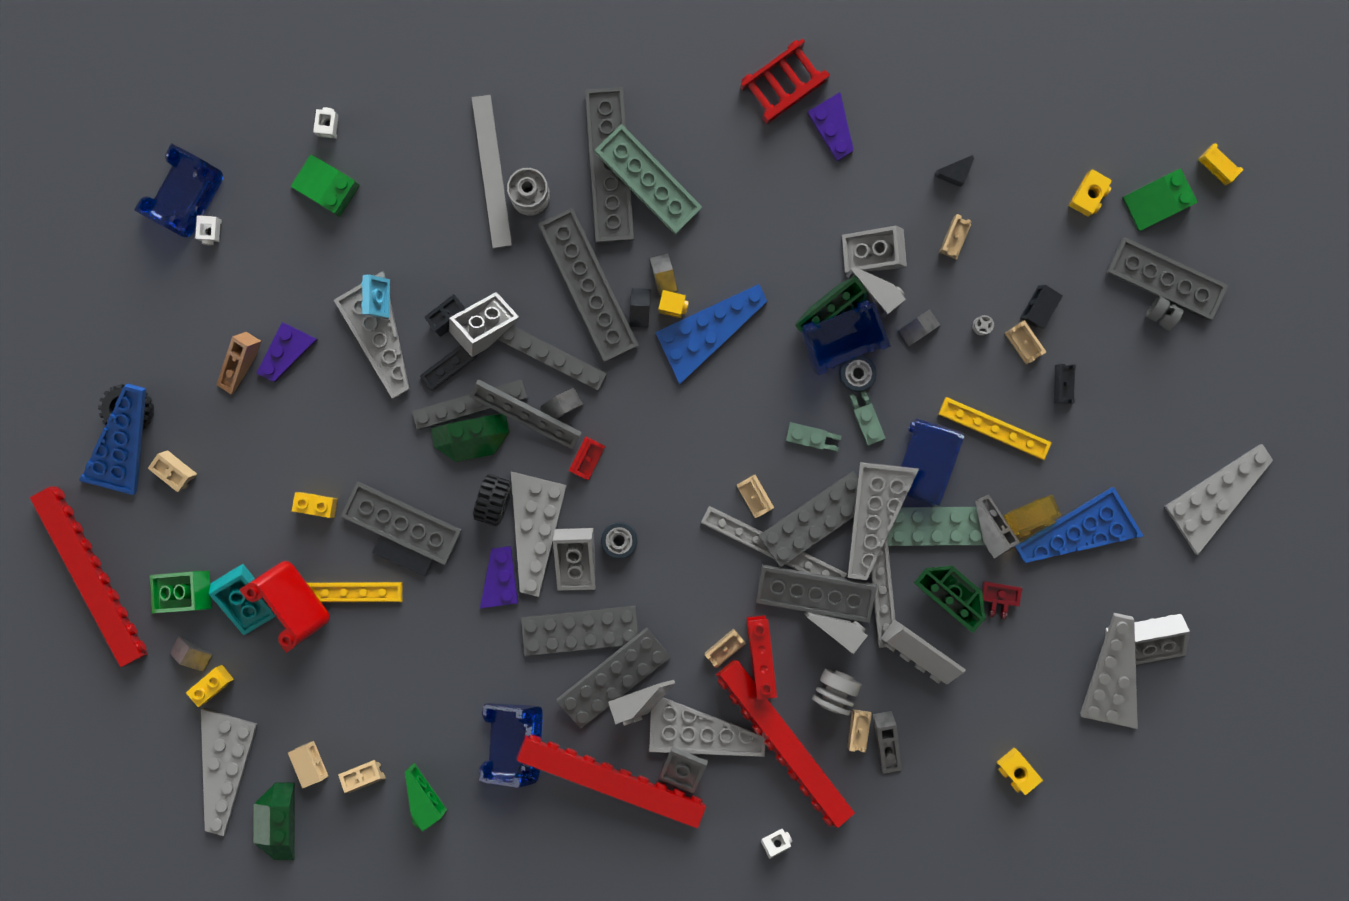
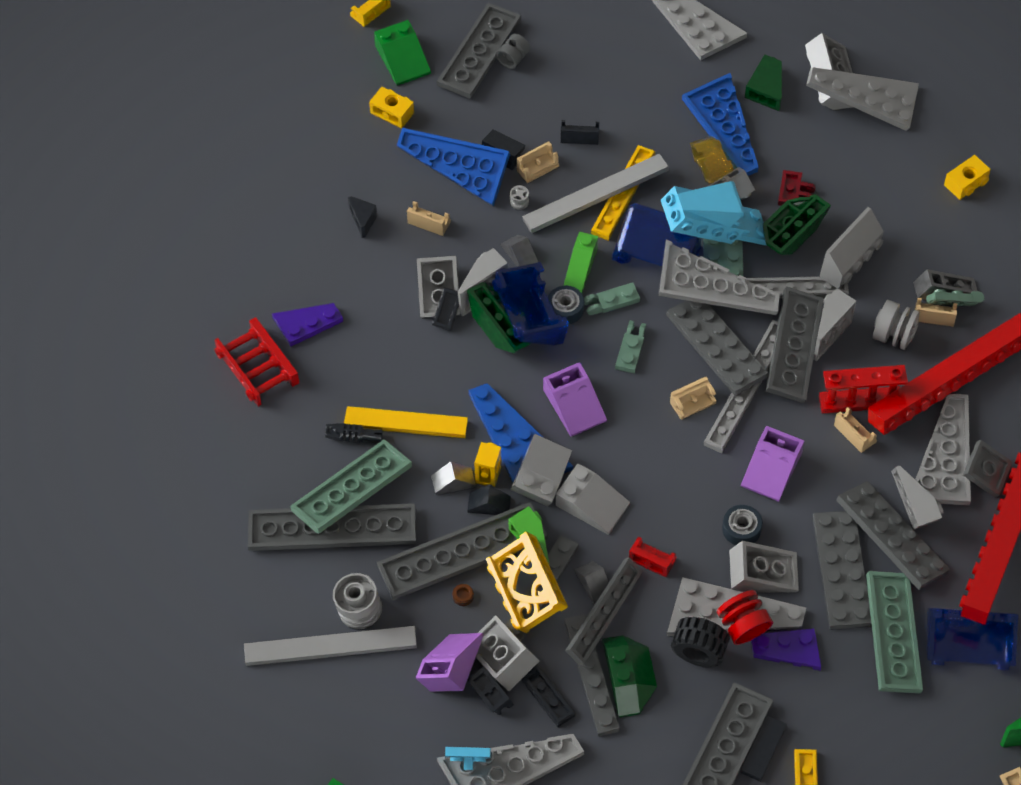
camera: 85 degrees left, 30 degrees down
none -> black hinge [325,423,382,443]
none -> yellow tile [344,406,468,438]
none -> blue wing [397,128,510,207]
none -> medium lavender slope [416,633,484,692]
none -> black tile [432,287,459,331]
none -> reddish brown tile [452,584,474,606]
none -> yellow fence [486,532,568,633]
none -> bright green slope [508,506,549,564]
none -> light grey slope [510,434,572,507]
none -> light grey tile [522,154,669,234]
none -> medium lavender slope [543,362,607,437]
none -> light grey slope [556,463,630,535]
none -> bright green slope [563,232,598,293]
none -> medium azure wedge [661,181,766,246]
none -> red wheel [716,590,773,645]
none -> medium lavender slope [741,426,804,502]
none -> dark green slope [745,54,782,111]
none -> sand green plate [866,571,923,693]
none -> sand green hinge [926,289,985,306]

